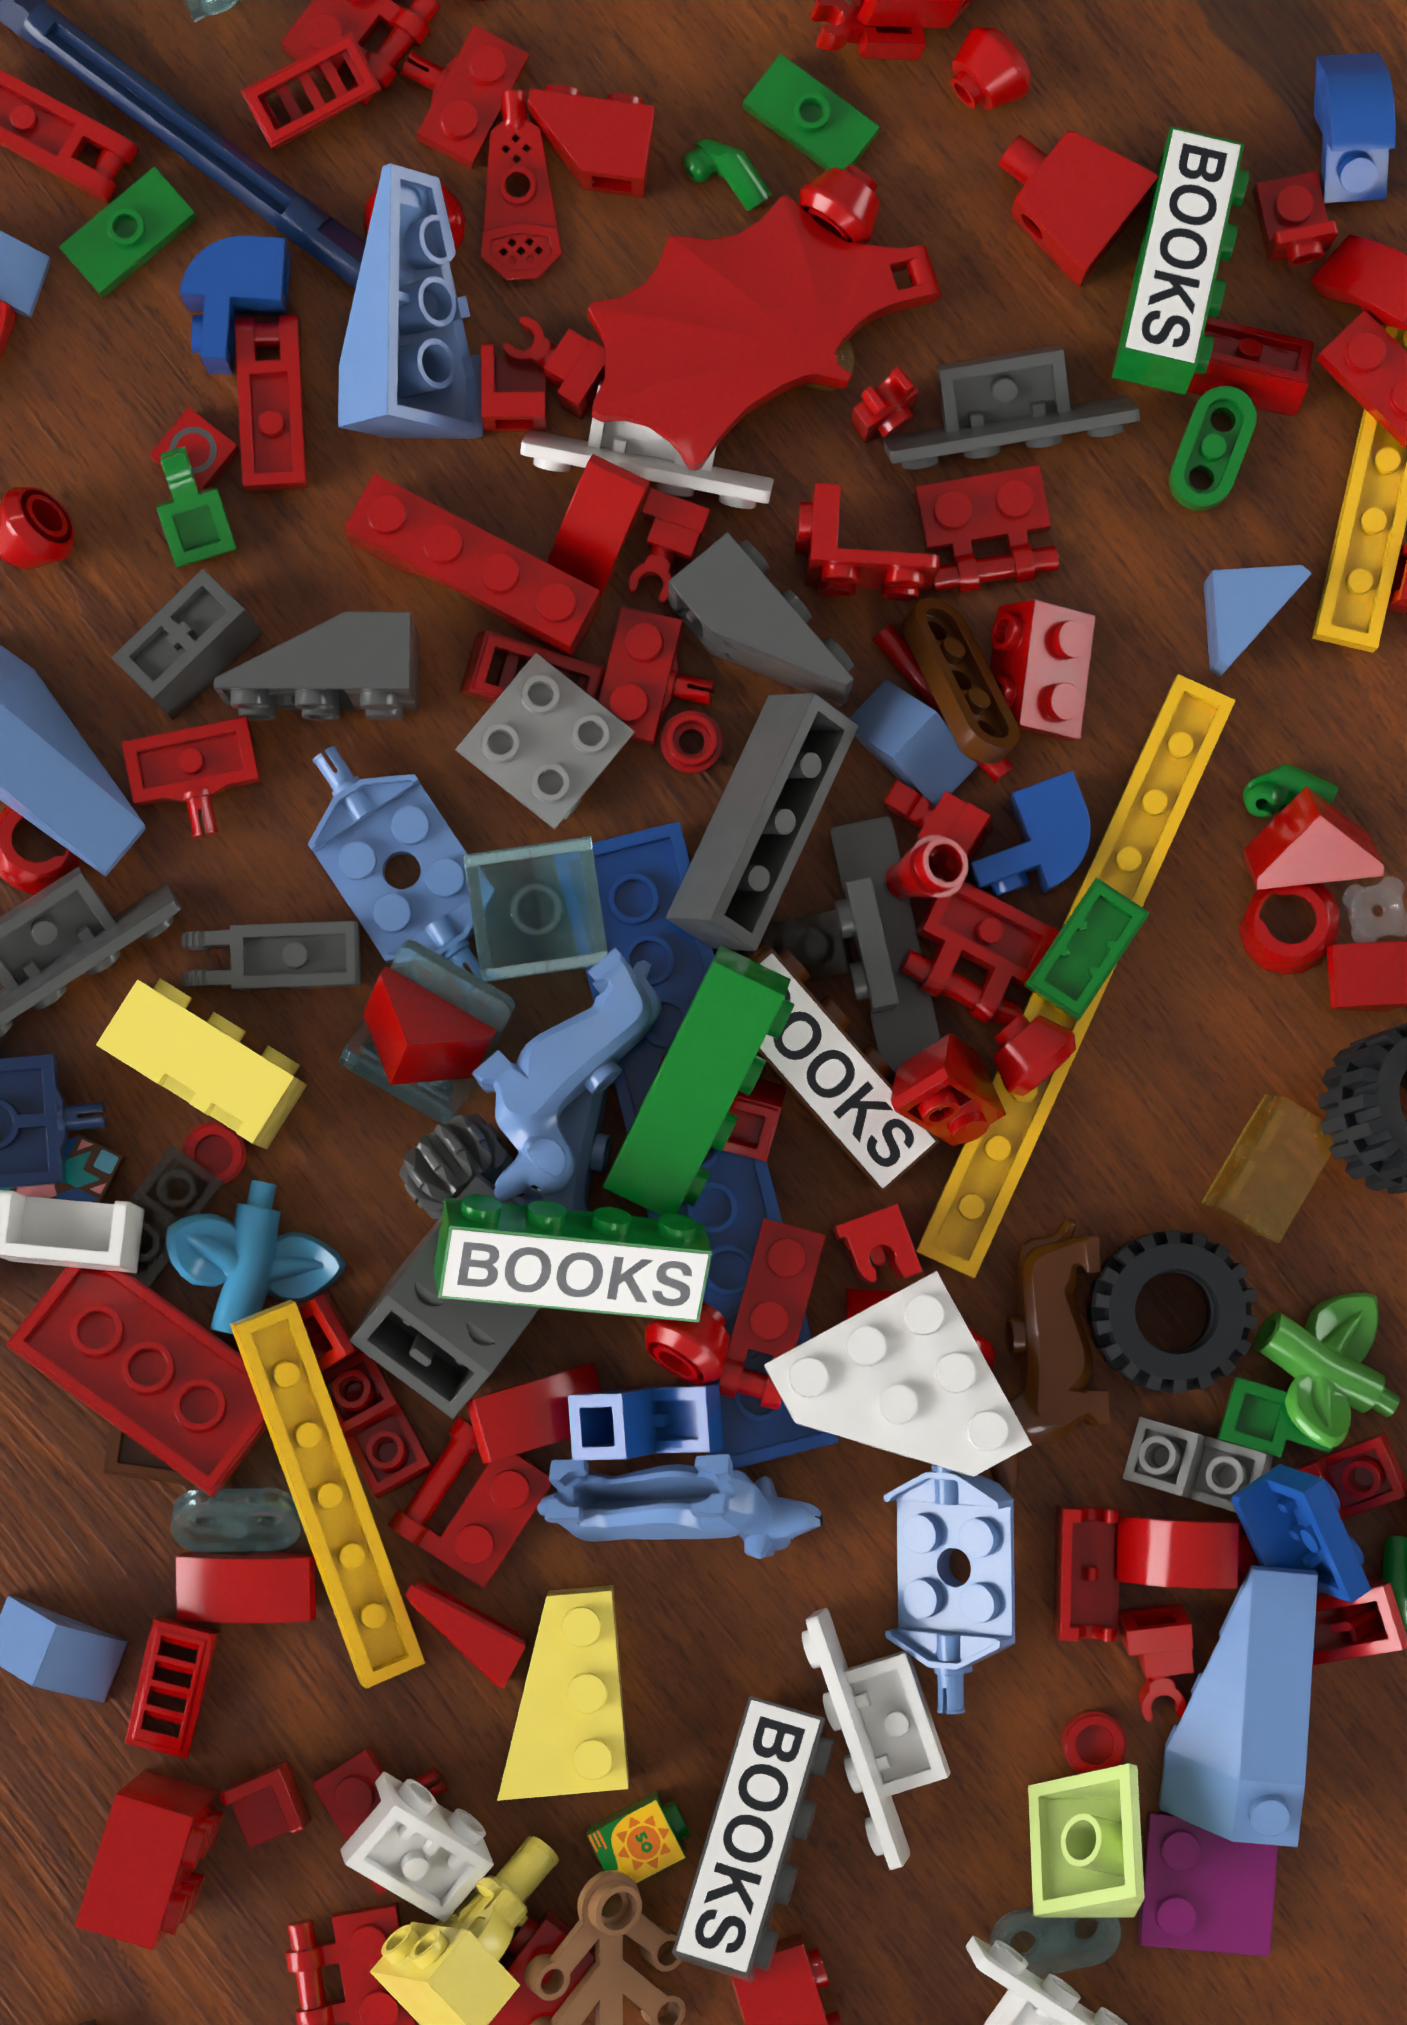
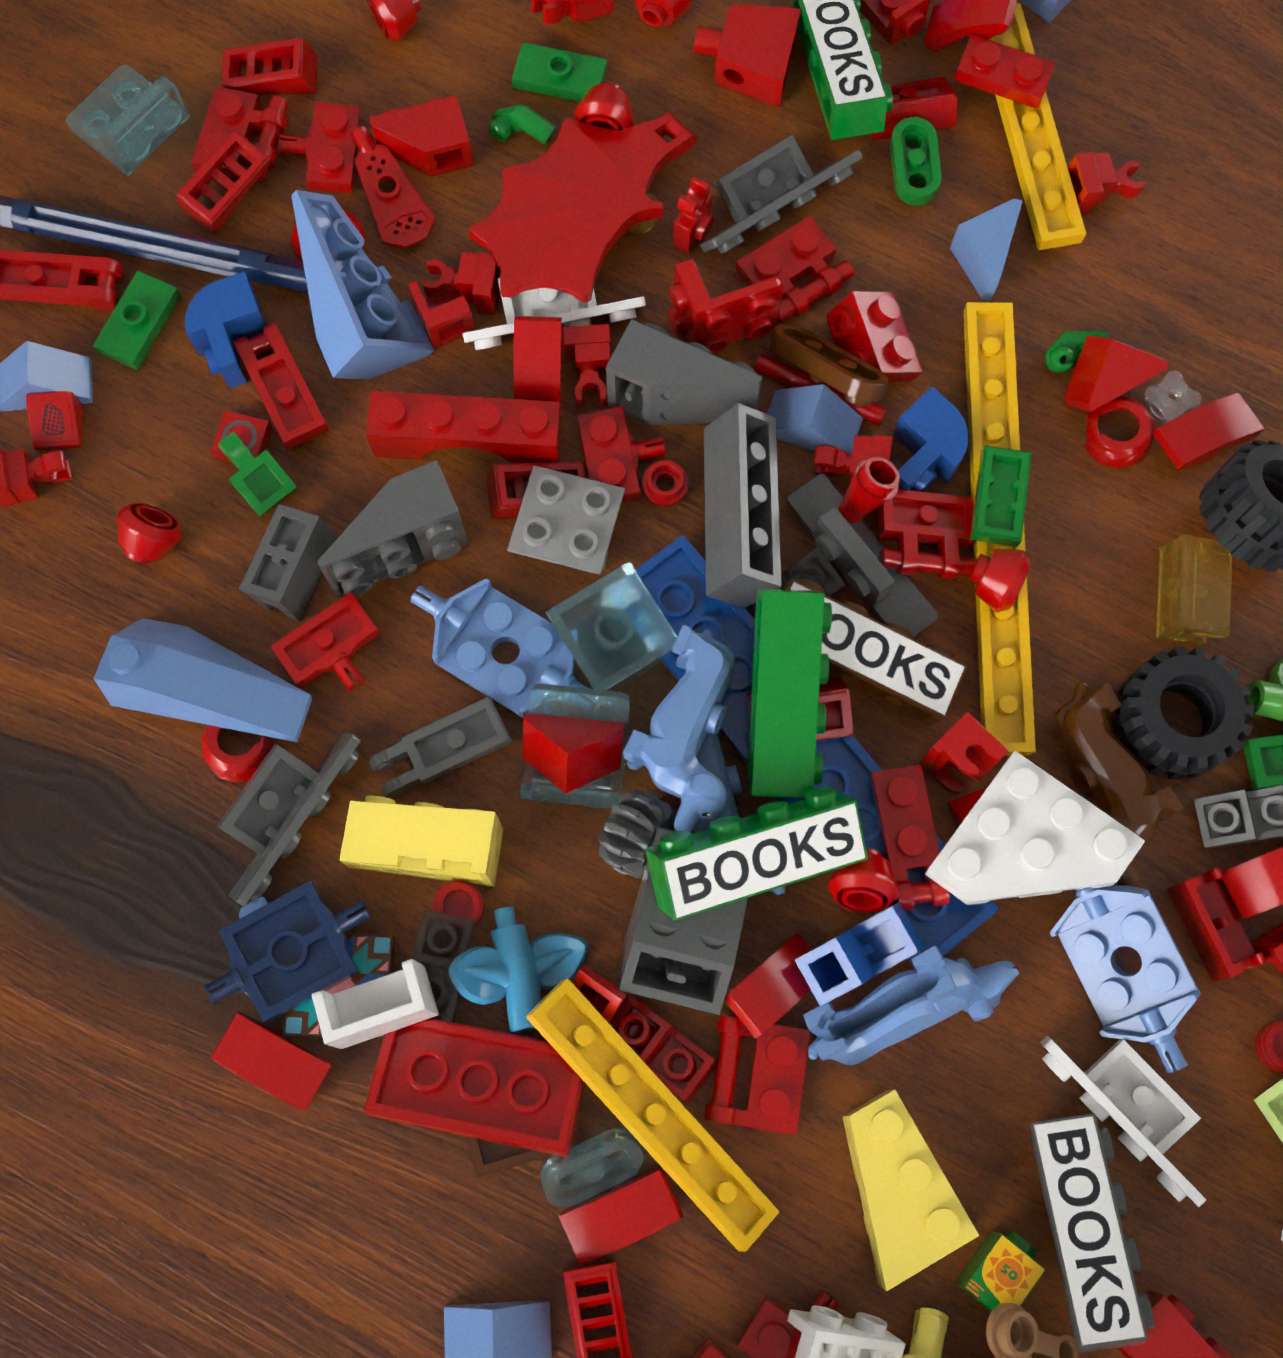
camera: 20 degrees left, 10 degrees down
red slope [405,1578,529,1689] -> none
red slope [890,1033,1007,1147] -> none

